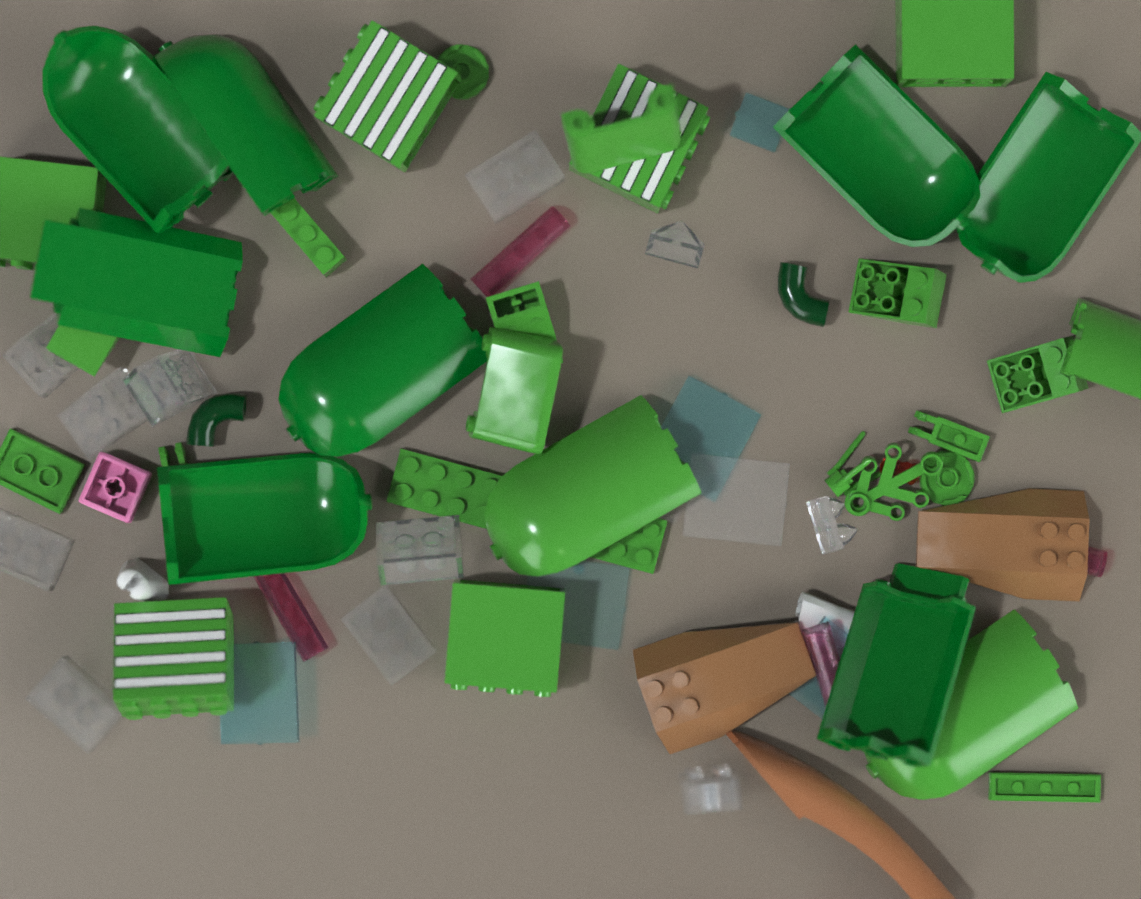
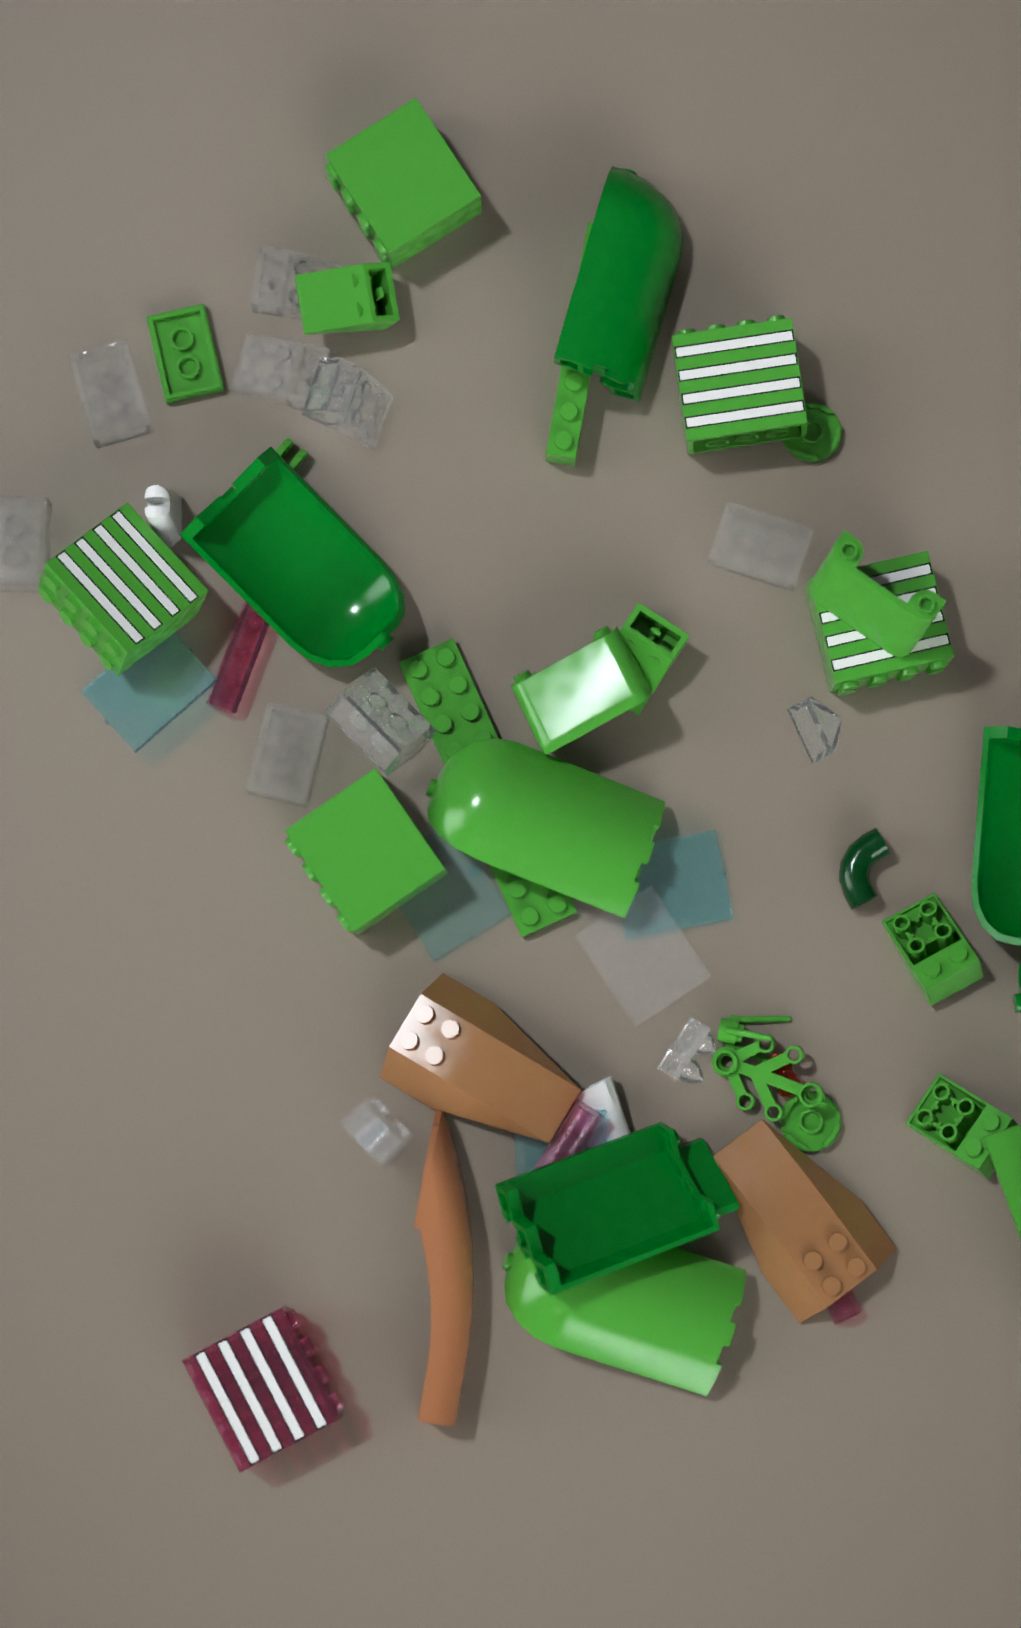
camera: 55 degrees right, 5 degrees down
green panel [30,208,243,357] -> none
green panel [42,25,234,234] -> none
bright pink brick [79,452,152,523] -> none
dark green cylinder [186,393,247,447] -> none
green panel [278,263,488,457] -> none
clear pink brick [470,206,570,297] -> none
clear light blue piece [729,93,789,153] -> none
bright green hinge [908,411,990,462] -> none
bright green tile [988,772,1101,803] -> none

